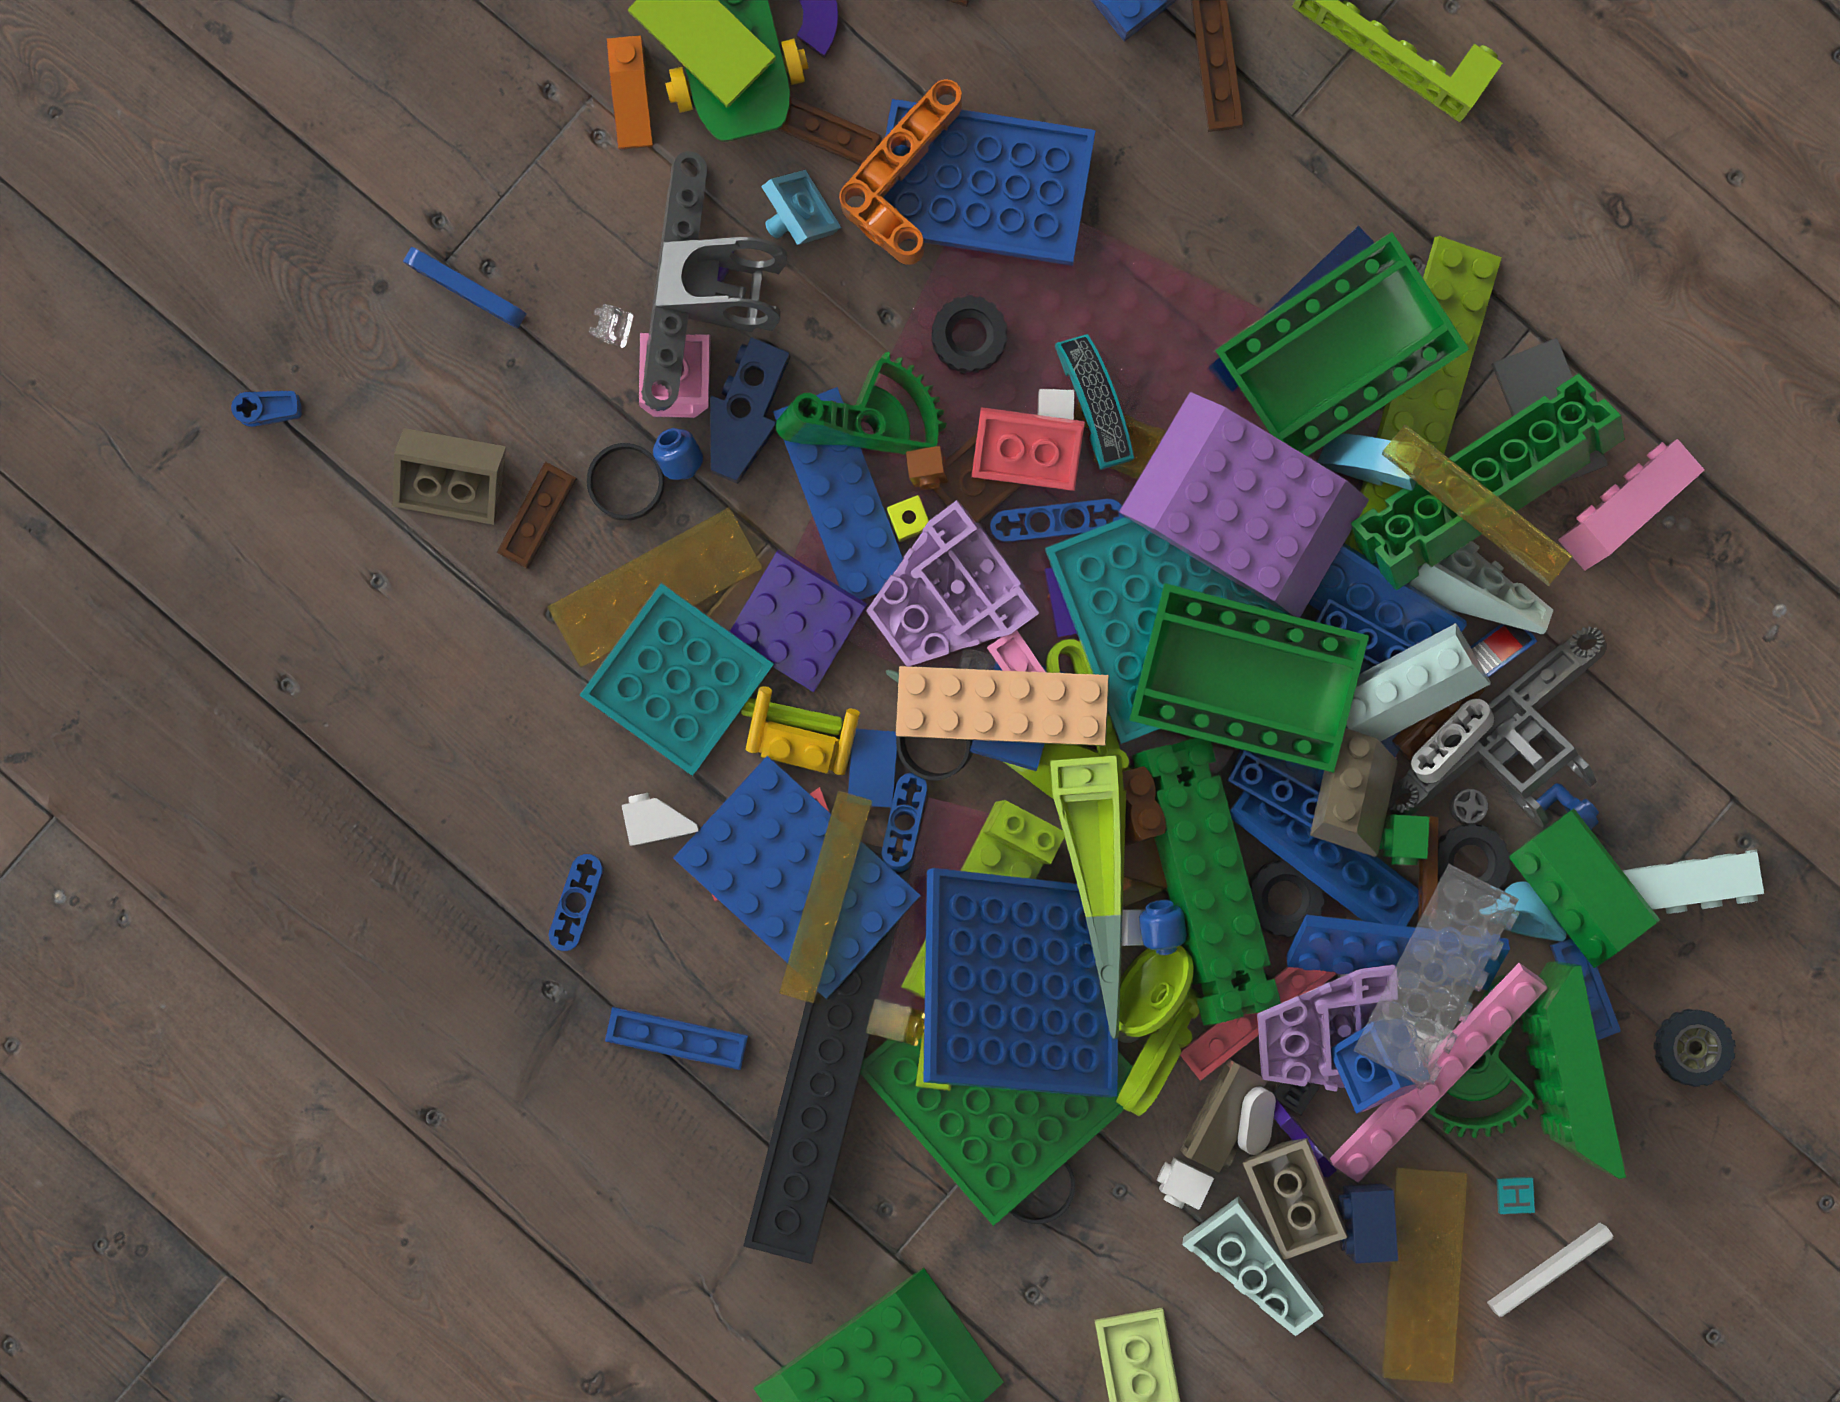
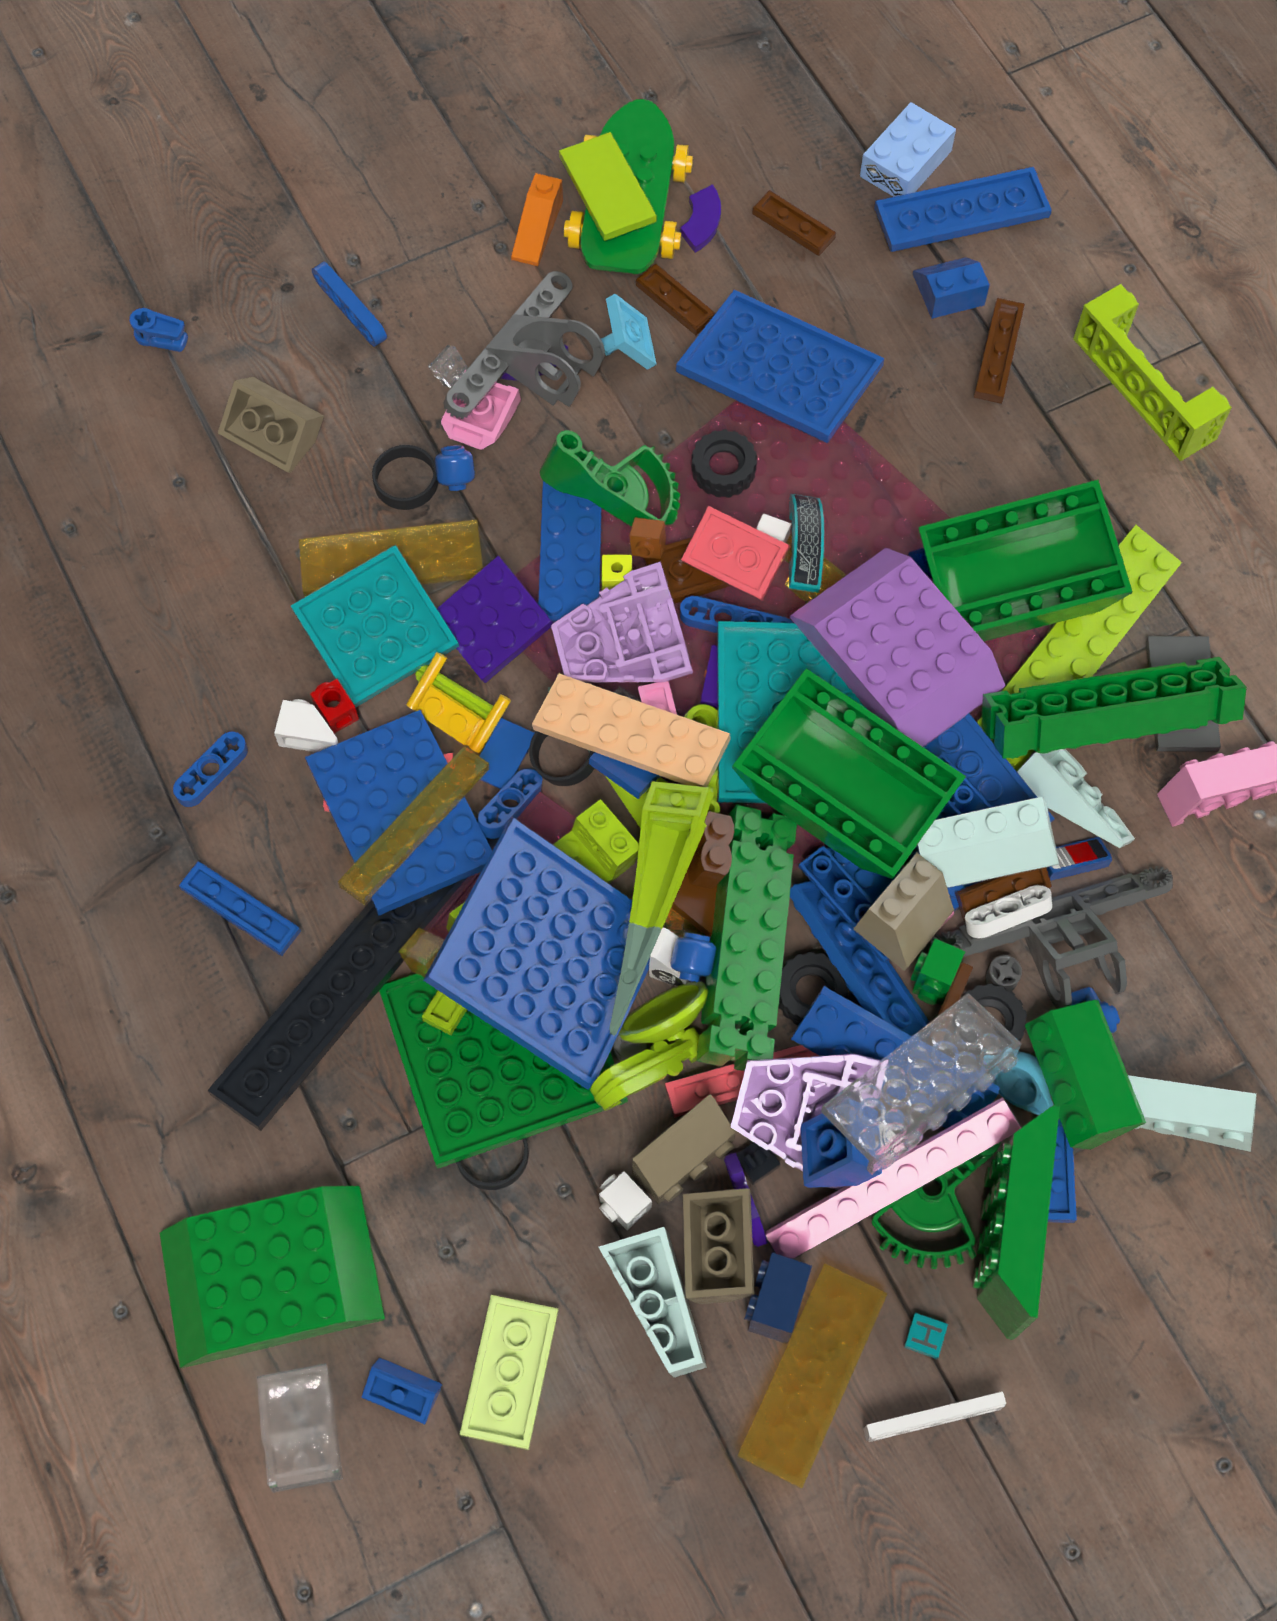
camera: 25 degrees right, 20 degrees down
reddish brown tile [497,461,577,569] -> none
dark blue brick [710,337,791,484] -> none
orange beam [839,79,962,265] -> none
white tile [1238,1086,1276,1155] -> none
medium azure slope [1317,434,1425,491] -> none
clear yellow plate [1382,425,1573,586] -> none
black wheel [1653,1009,1736,1087] -> none
none -> red brick [310,679,359,734]

